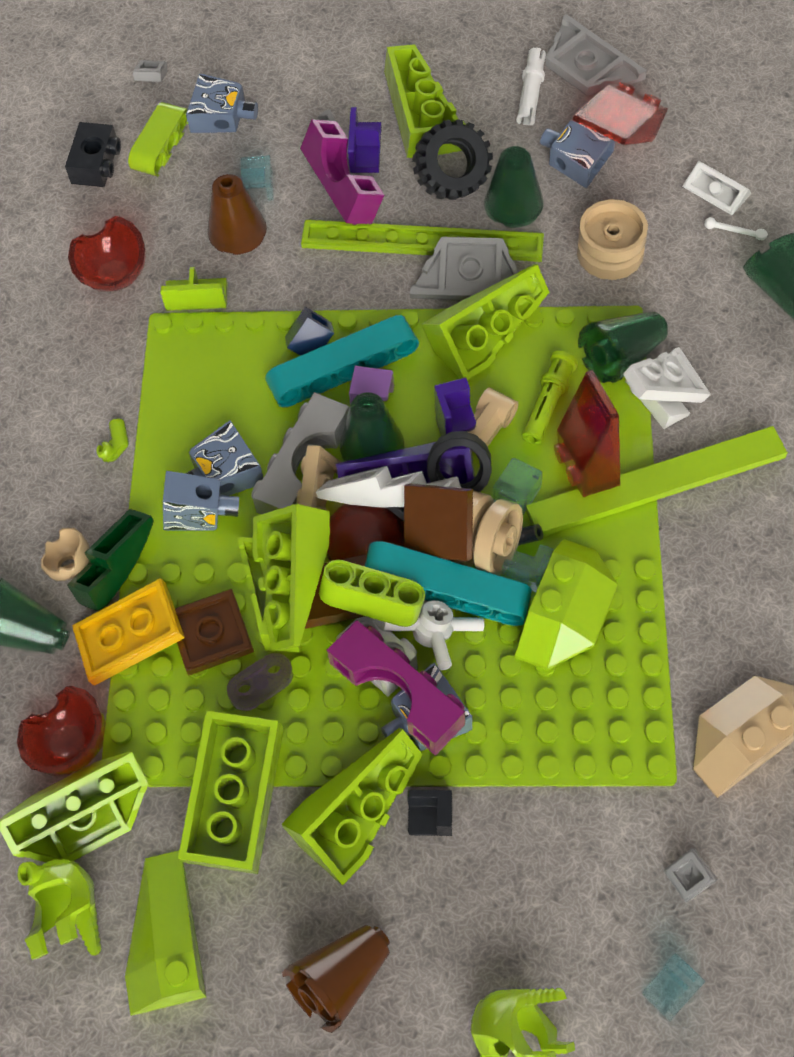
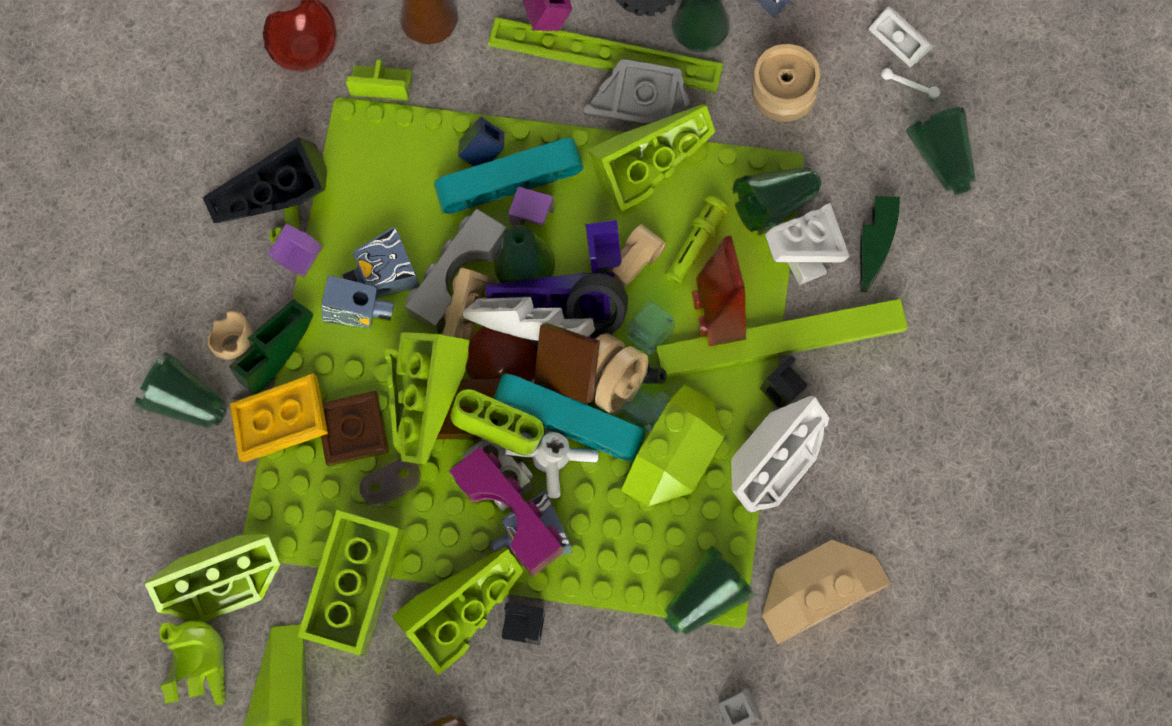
camera: 10 degrees right, 10 degrees up
clear red cylinder [17,686,106,776] -> none
none -> black wedge [202,137,327,223]
none -> medium lavender panel [268,224,323,276]
none -> clear green cone [664,545,756,634]
none -> white wedge [731,396,830,512]
none -> black panel [760,356,807,409]
none -> dark green slope [860,196,900,292]

